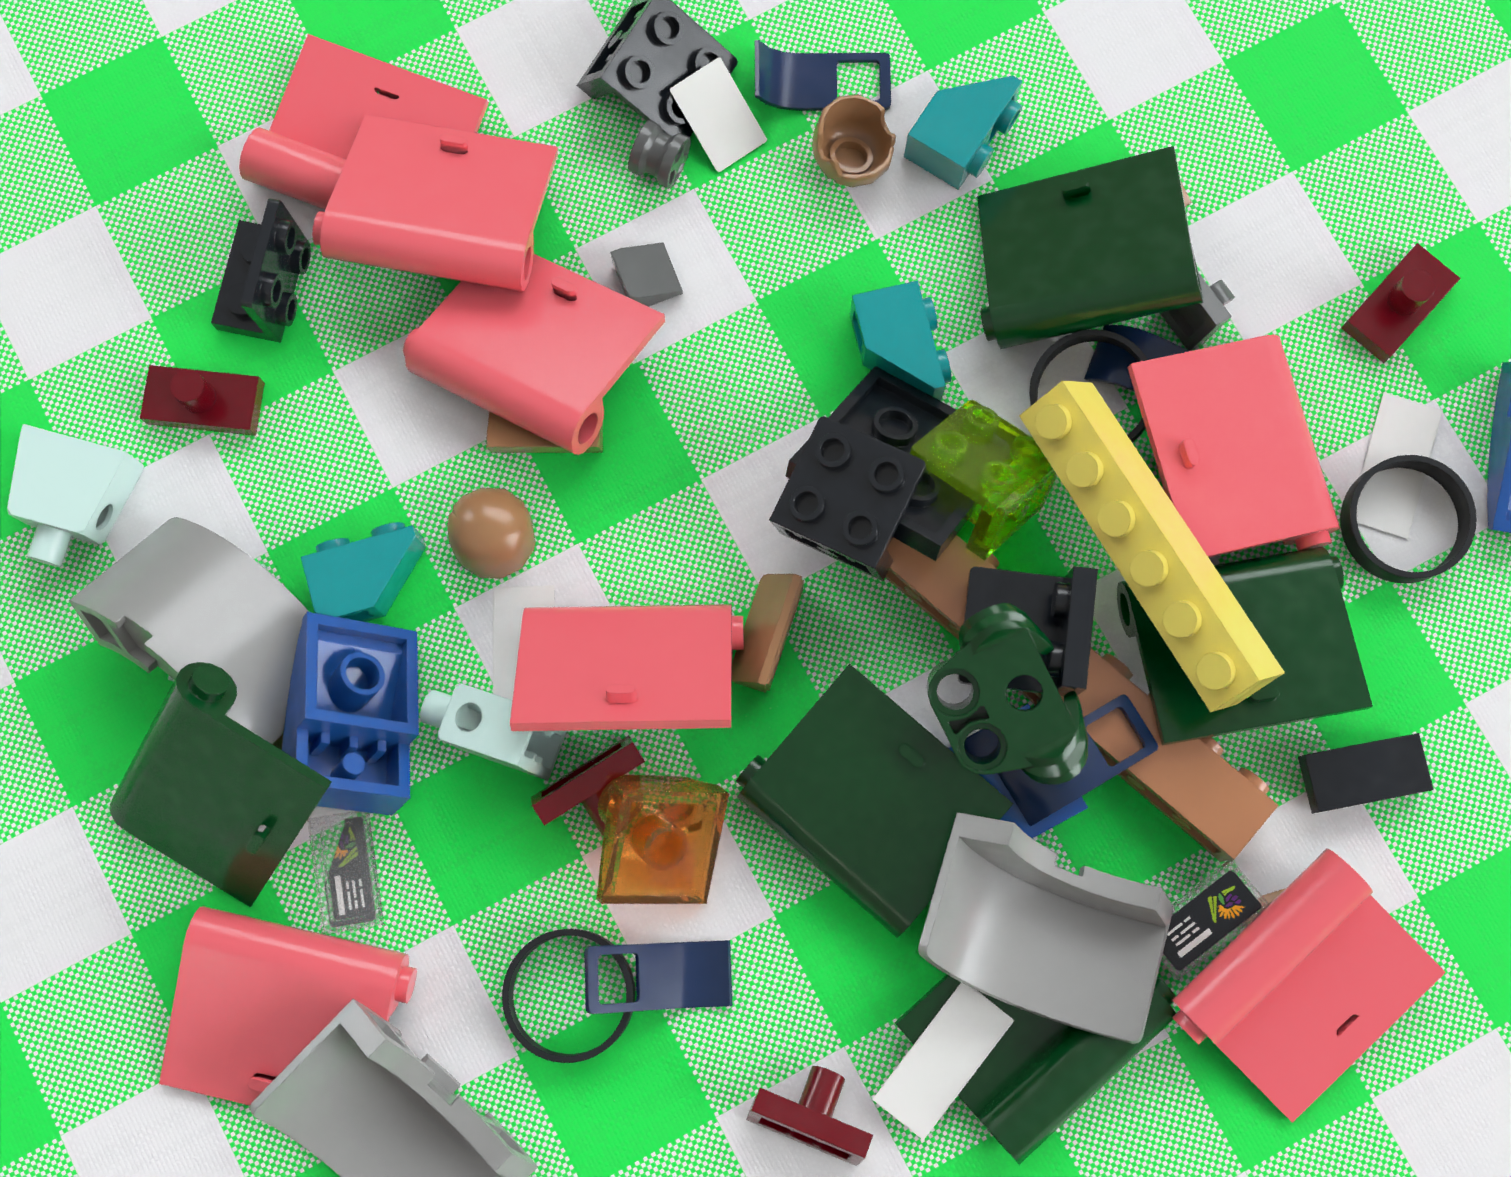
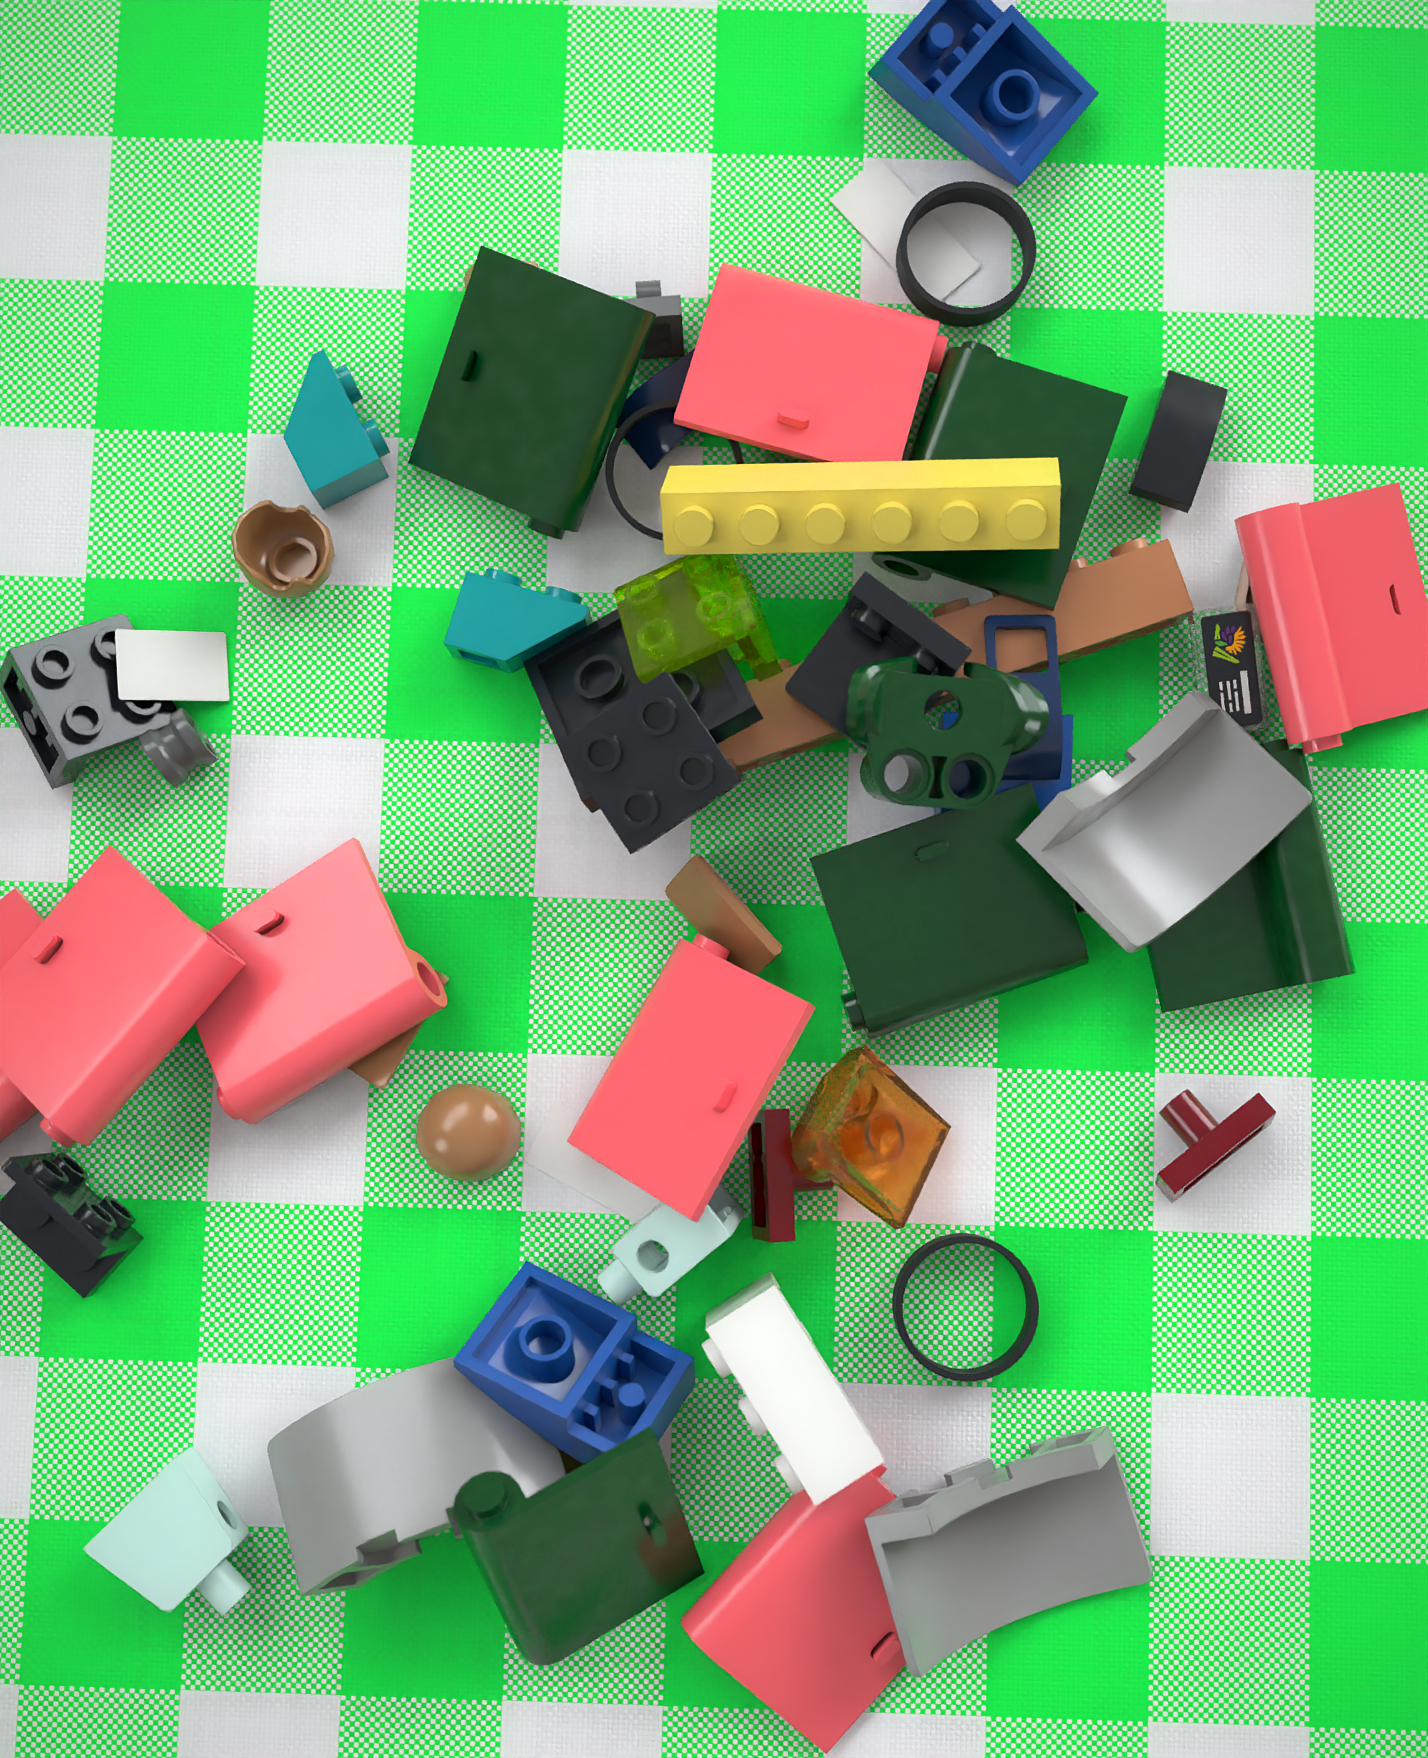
camera: 60 degrees left, 5 degrees up
dark red tile [140,365,265,436] -> none
teal slope [301,522,426,622] -> none
clear tile [307,811,385,935] -> none
dark blue piece [584,940,733,1014] -> none
dark grey slope [610,242,683,307] -> none
dark blue piece [755,40,891,111] -> none
white sticker [872,982,1014,1141] -> none
dark red tile [1341,243,1461,364] -> none
none -> white wedge [702,1271,885,1506]

